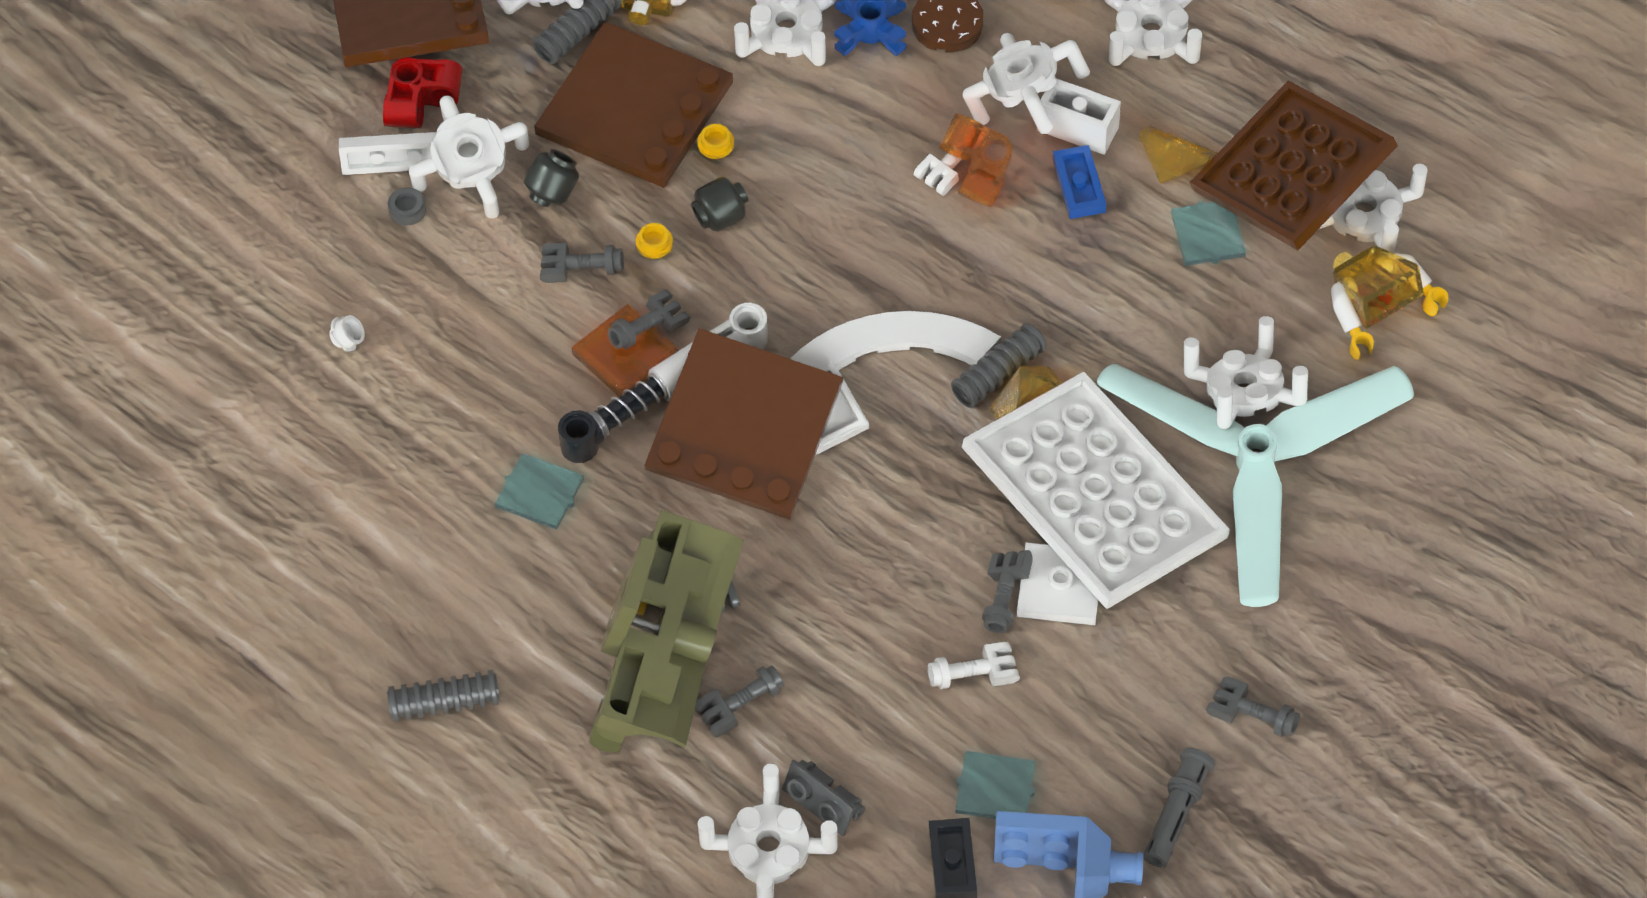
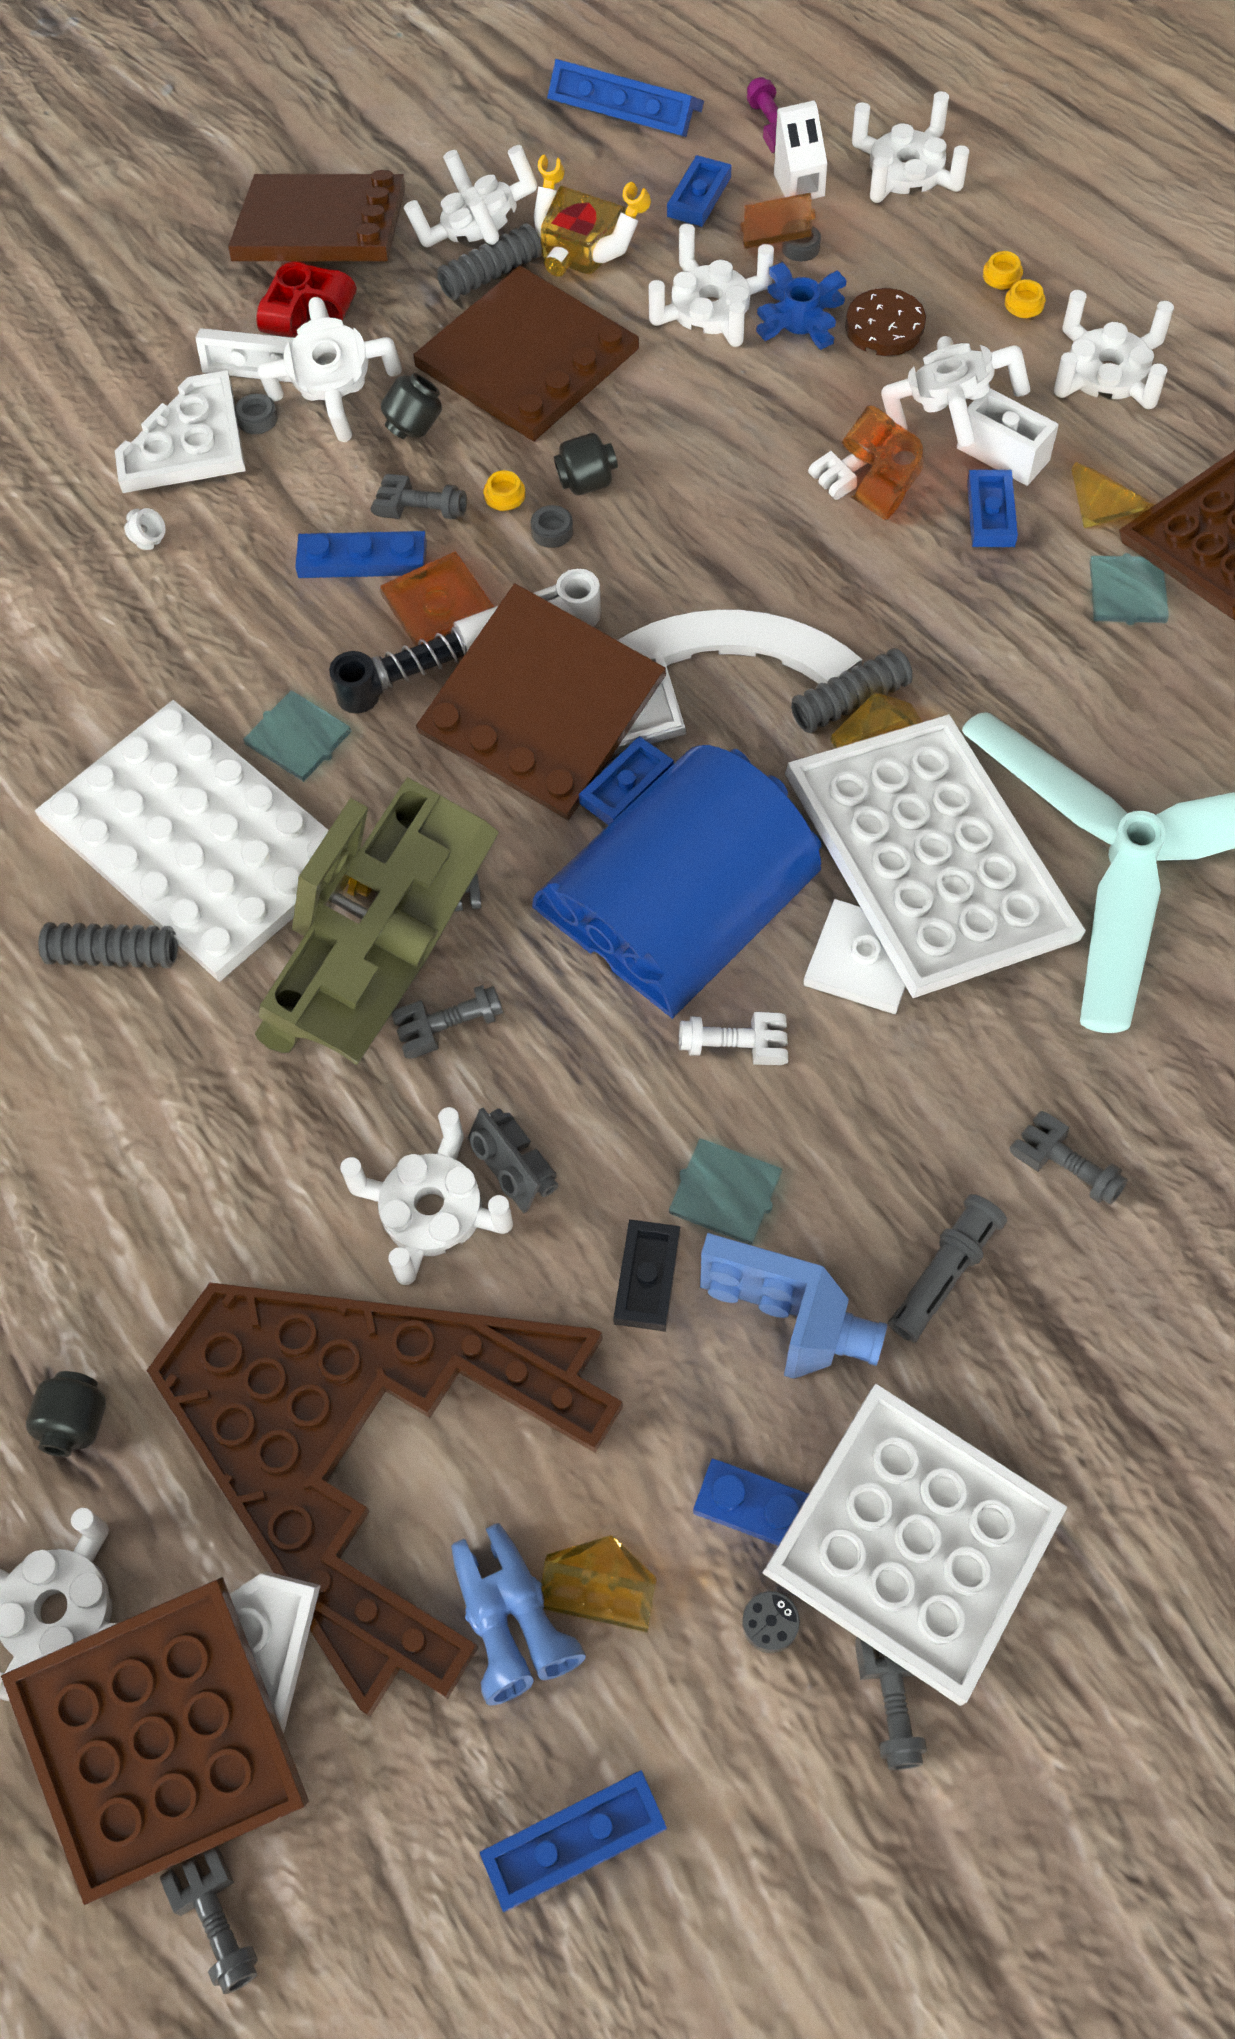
camera: 15 degrees right, 5 degrees up
dark grey hinge [607,289,690,349] -> none
yellow plate [697,124,734,159] -> none
dark grey hinge [982,550,1033,633] -> none
white plate [1184,316,1308,429] -> none
none -> white plate [35,700,329,982]
none -> white plate [115,370,246,493]
none -> blue plate [295,531,427,578]
none -> dark grey tile [530,505,573,548]
none -> blue cylinder [532,745,822,1019]
none -> blue plate [579,736,674,825]

